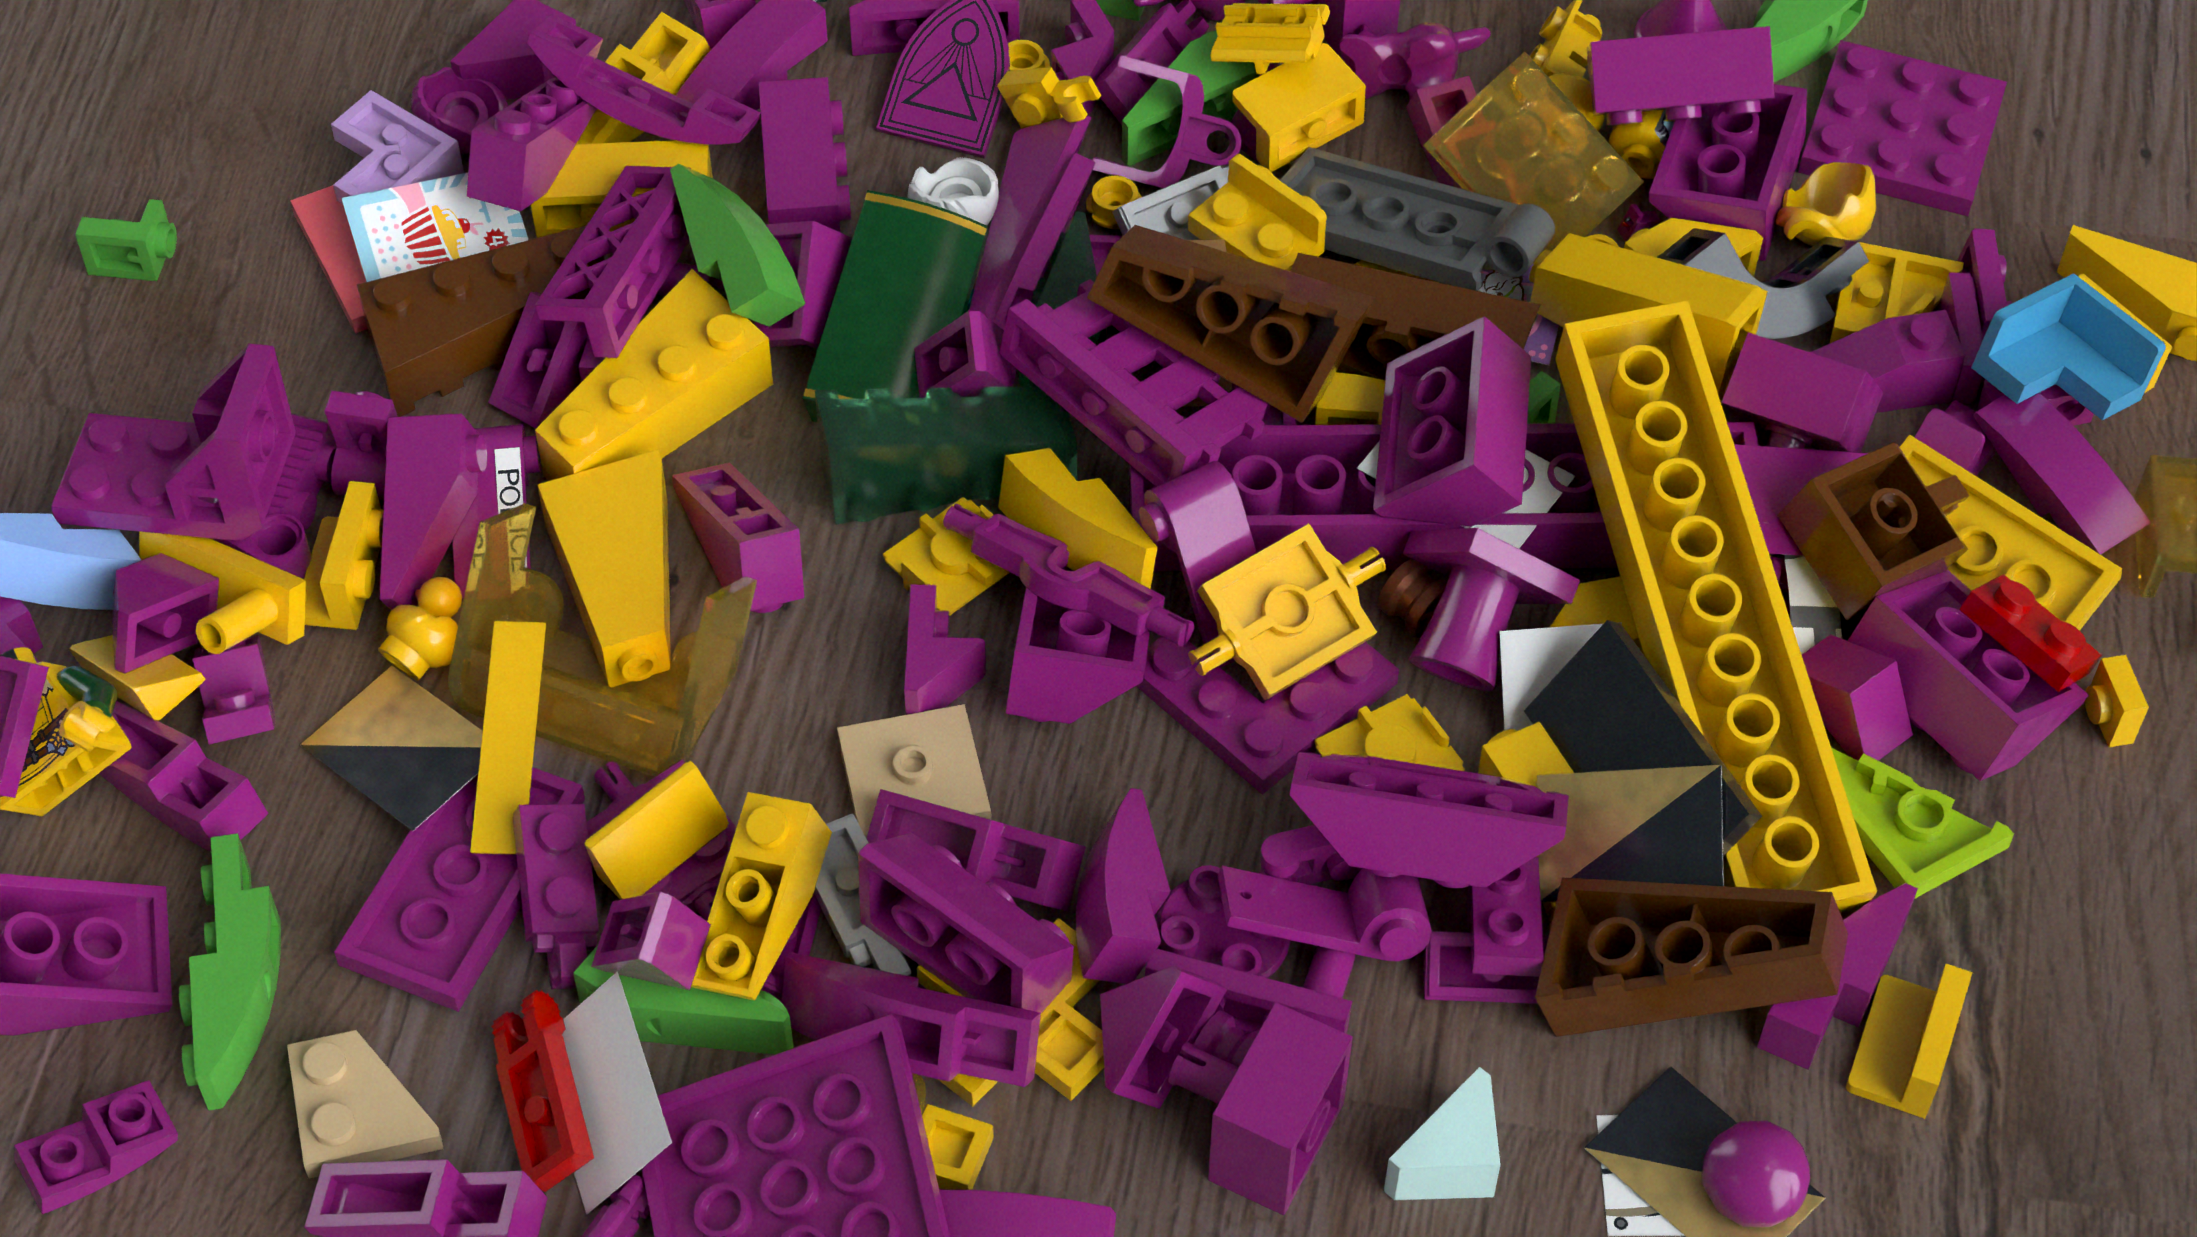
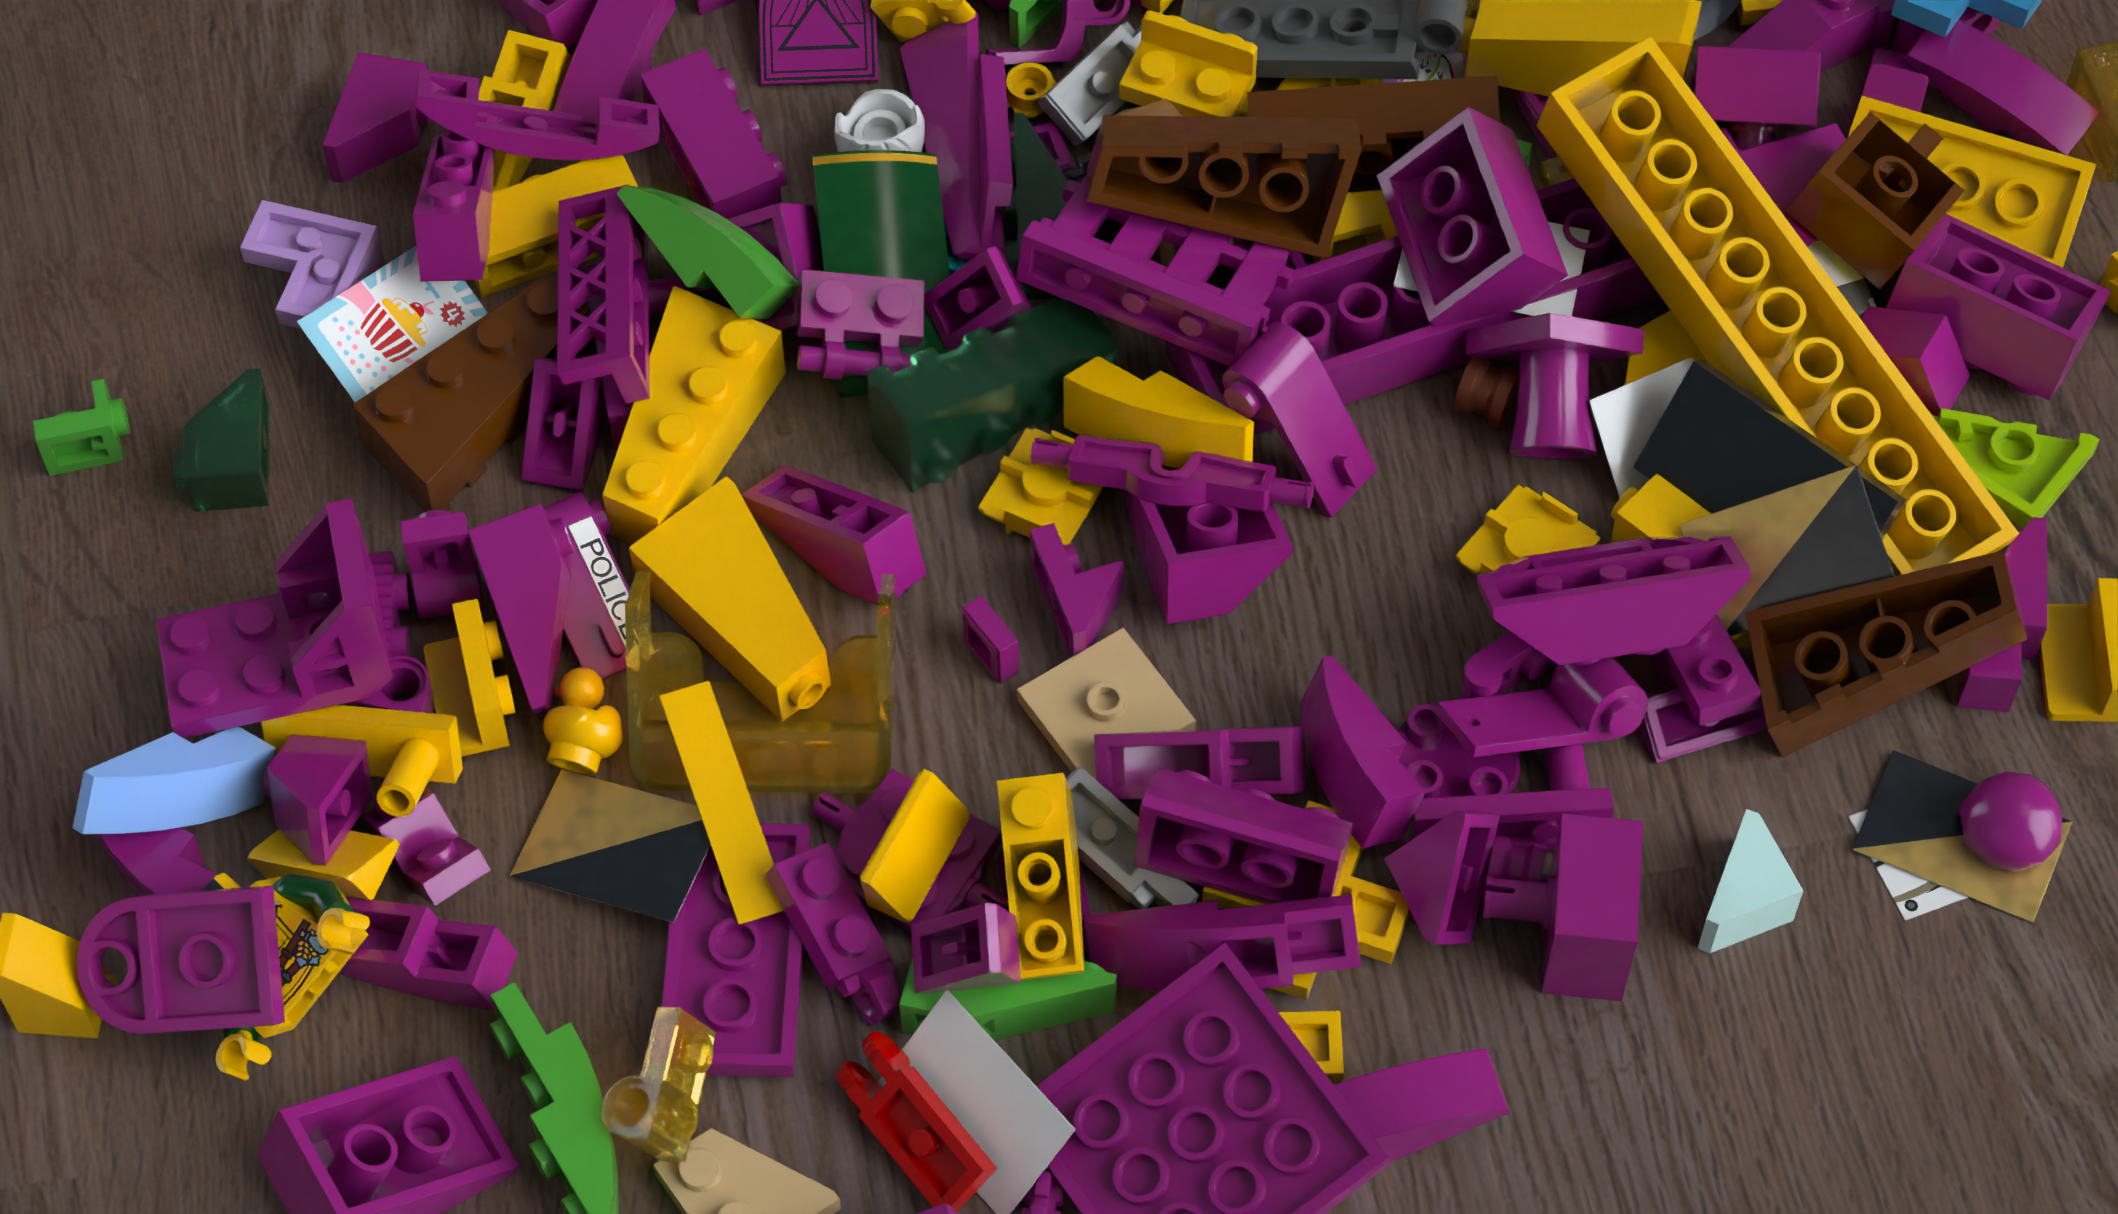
camera: 20 degrees left, 5 degrees up
coral tile [290,185,367,333] -> none
magenta hair [410,67,509,156] -> none
magenta plate [1136,636,1399,795] -> none
yellow plate [1188,524,1386,700] -> none
red plate [1959,574,2102,692] -> none
none -> clear green slope [173,368,270,512]
none -> clear yellow plate [601,1007,716,1162]
none -> magenta plate [797,269,924,385]
none -> magenta tile [962,596,1019,684]

